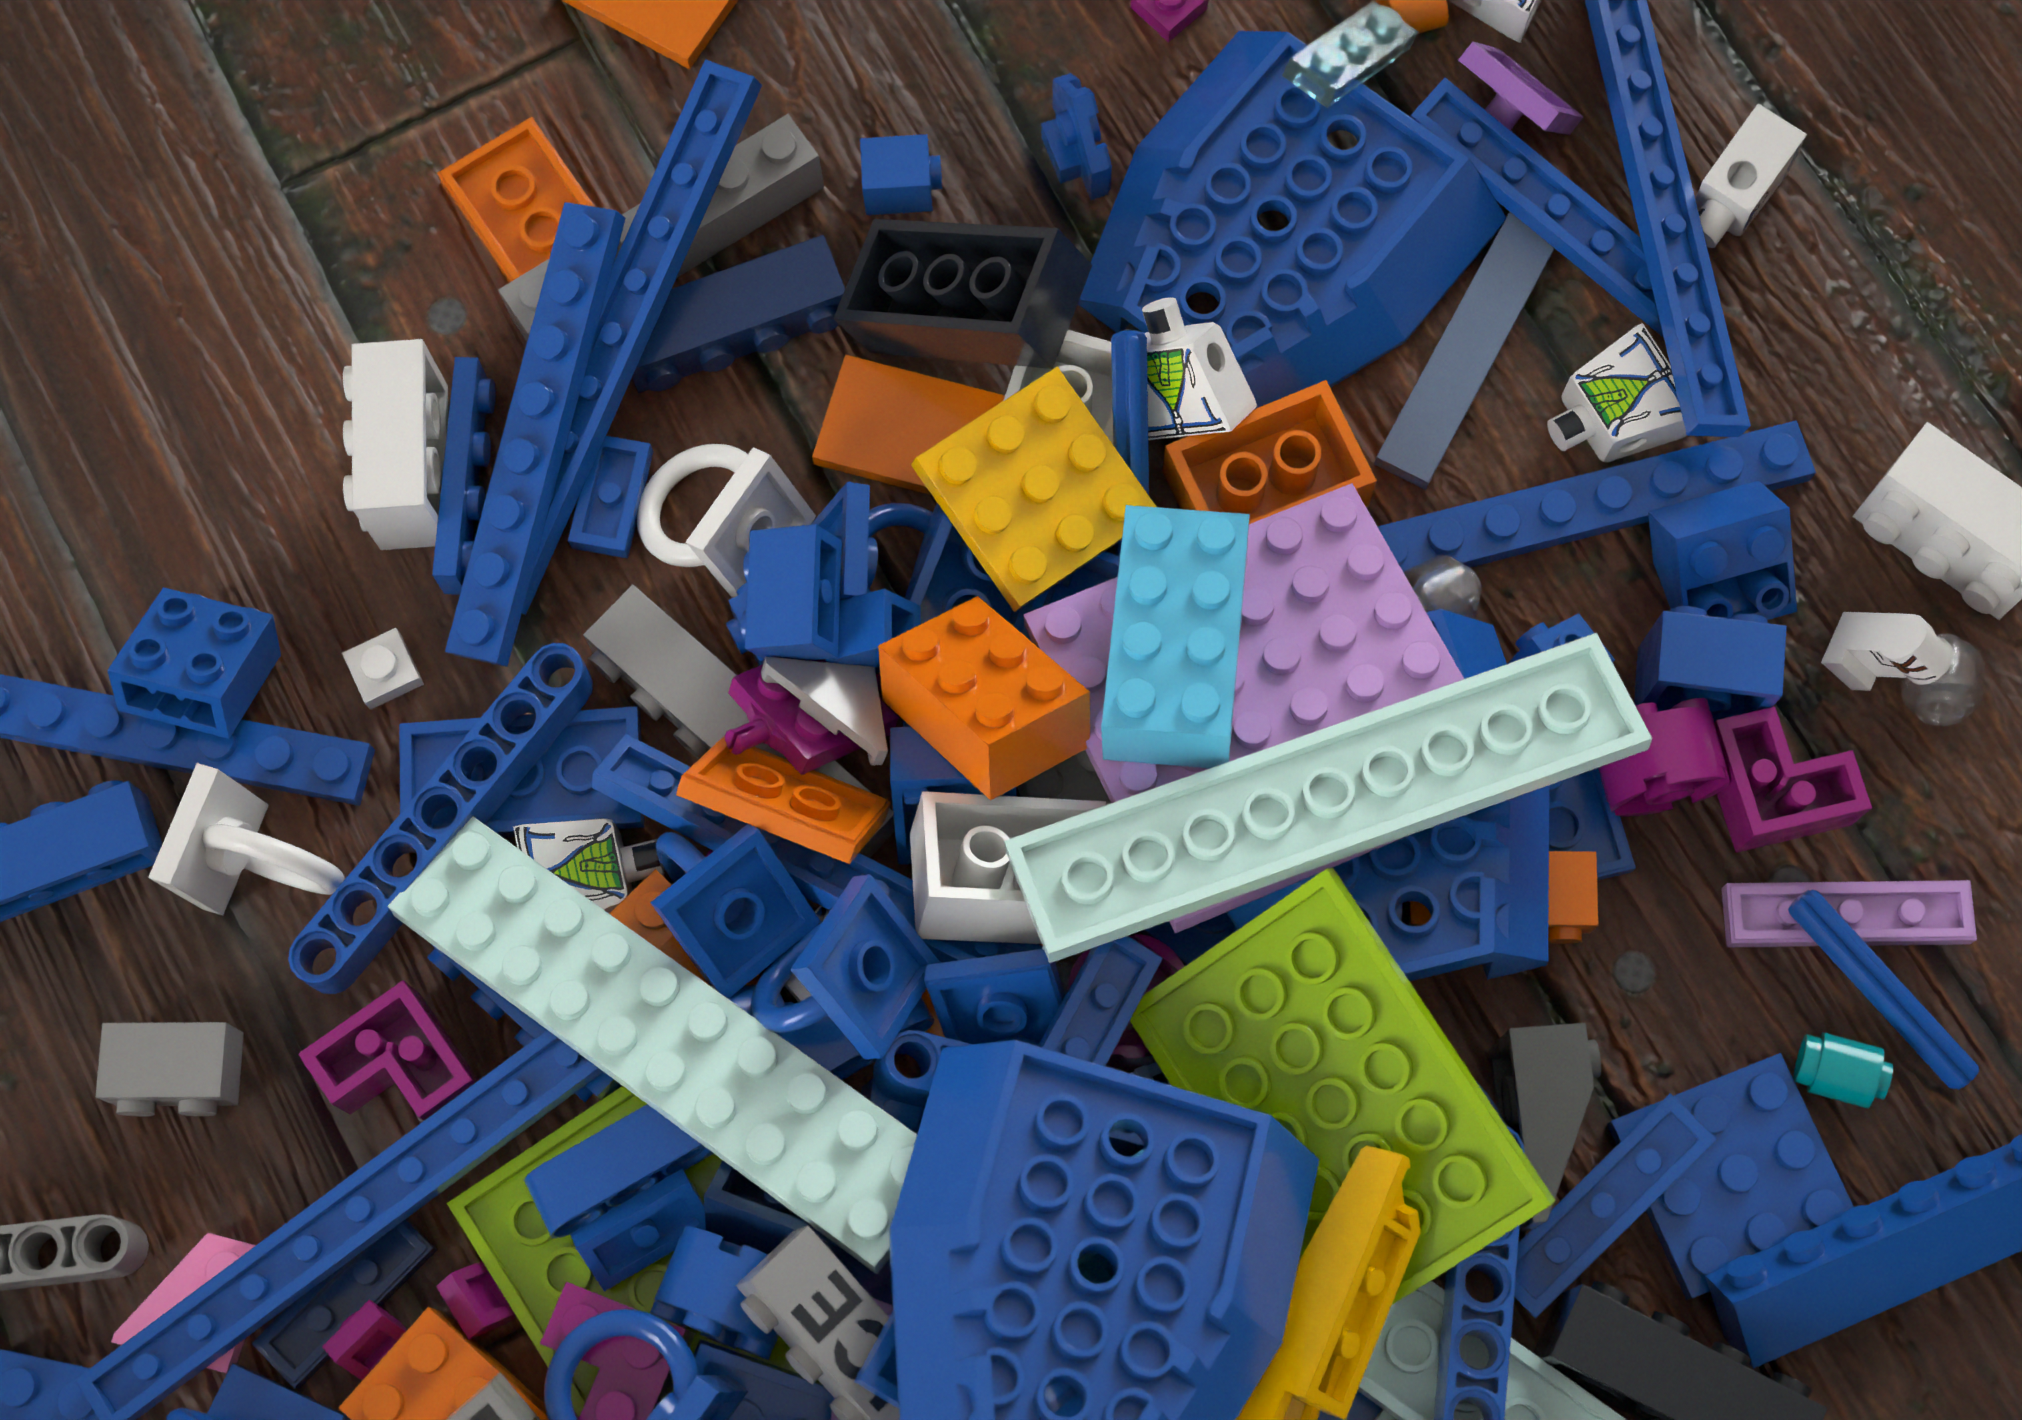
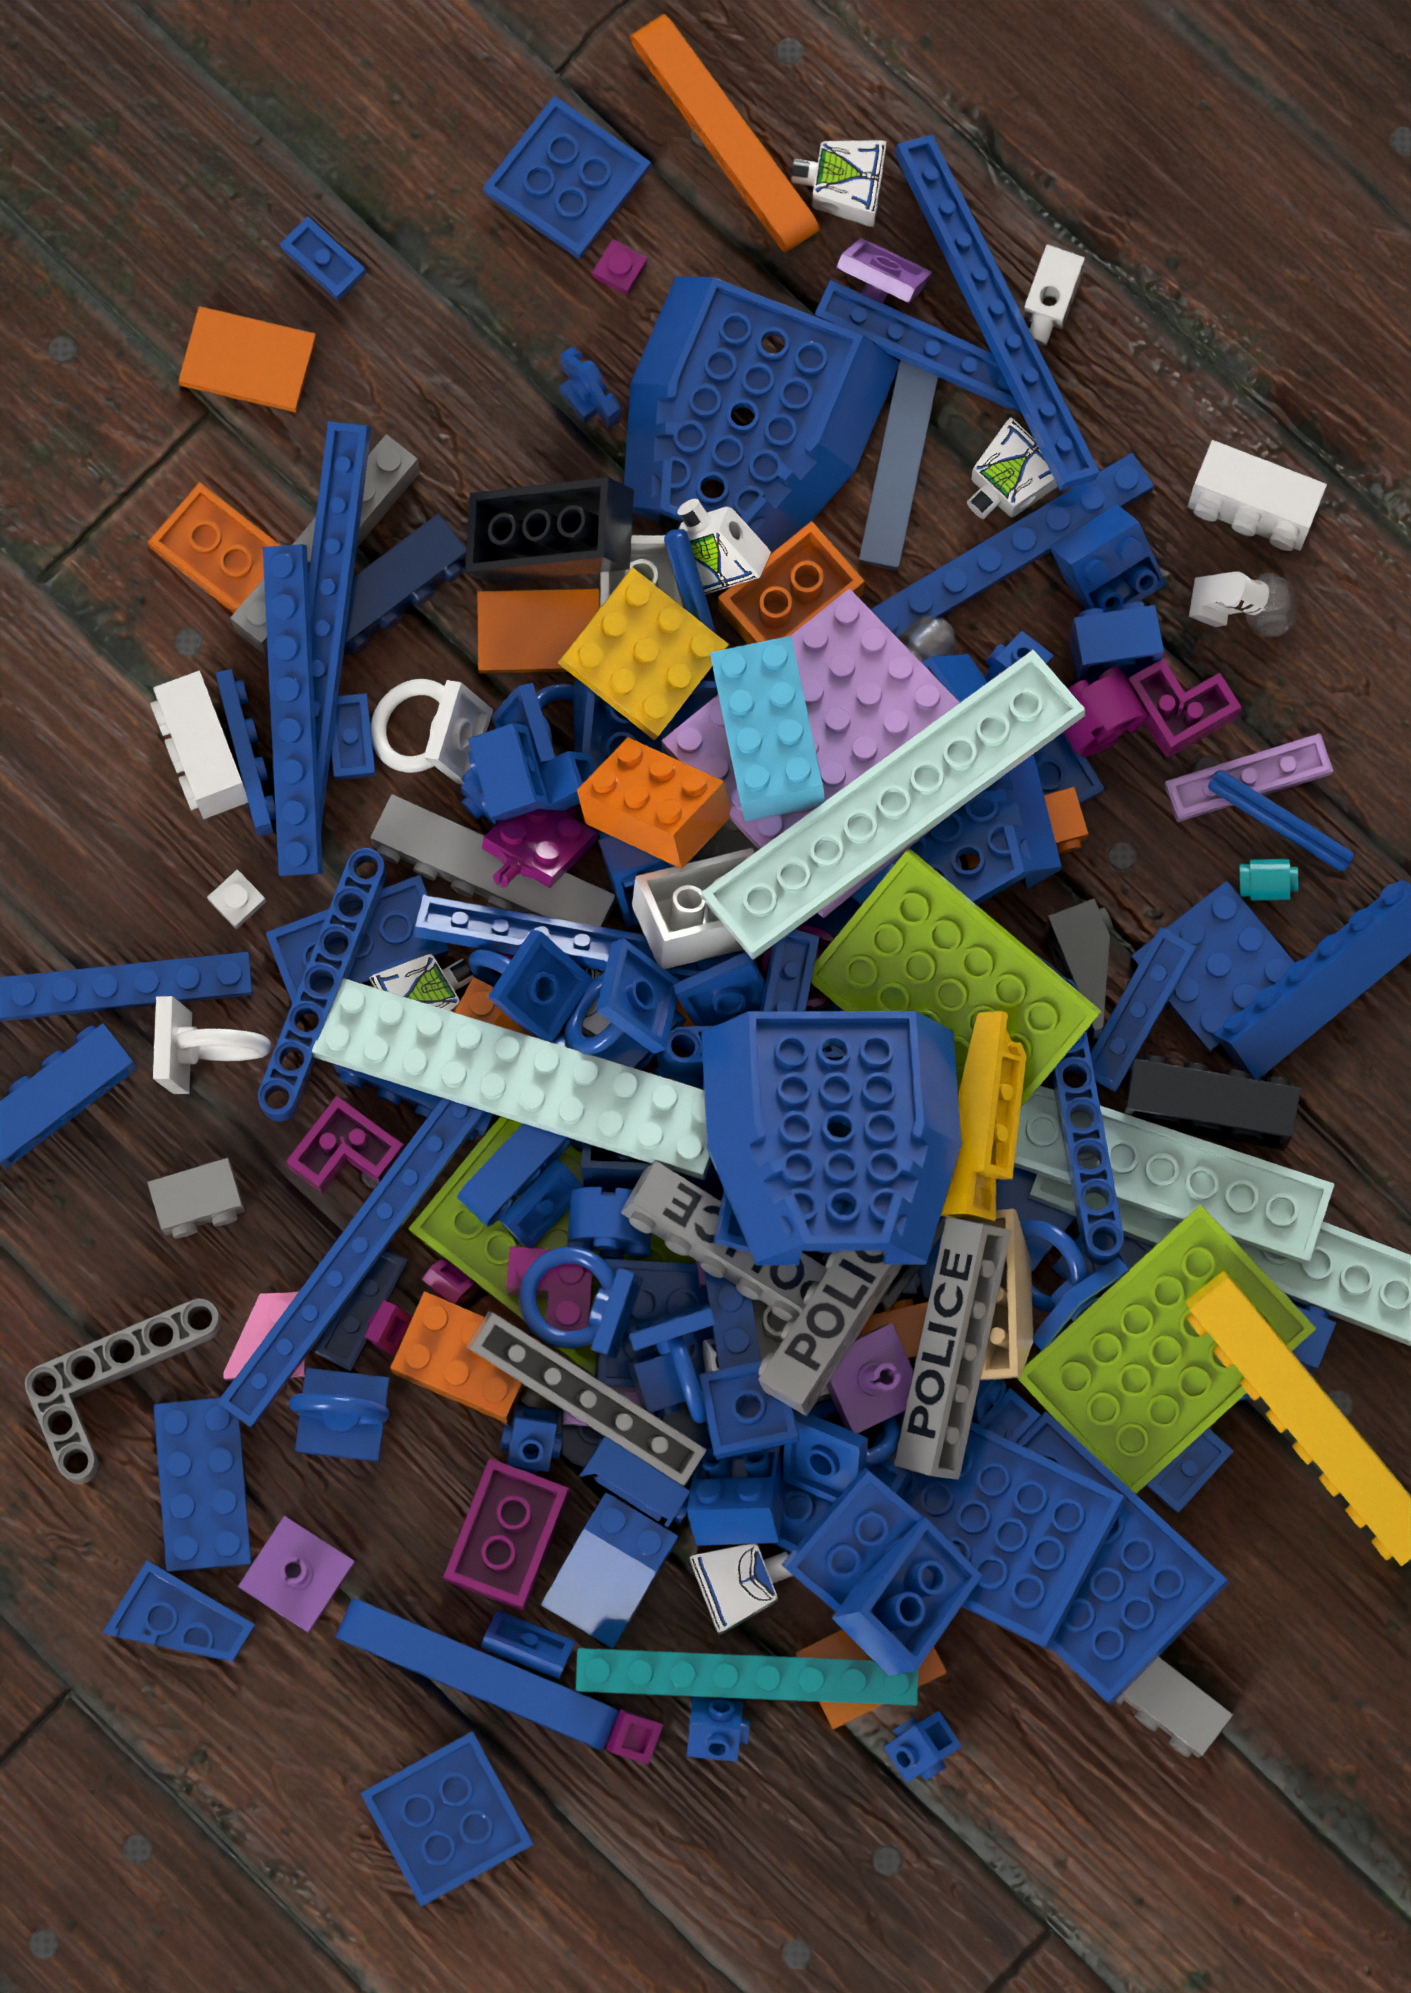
camera: 20 degrees left, 5 degrees up
blue brick [107,587,281,739] -> none
orange tile [676,736,891,864] -> none
light grey tile [761,657,888,765] -> none
blue brick [860,134,942,215] -> none
clear light blue plate [1282,1,1418,108] -> none

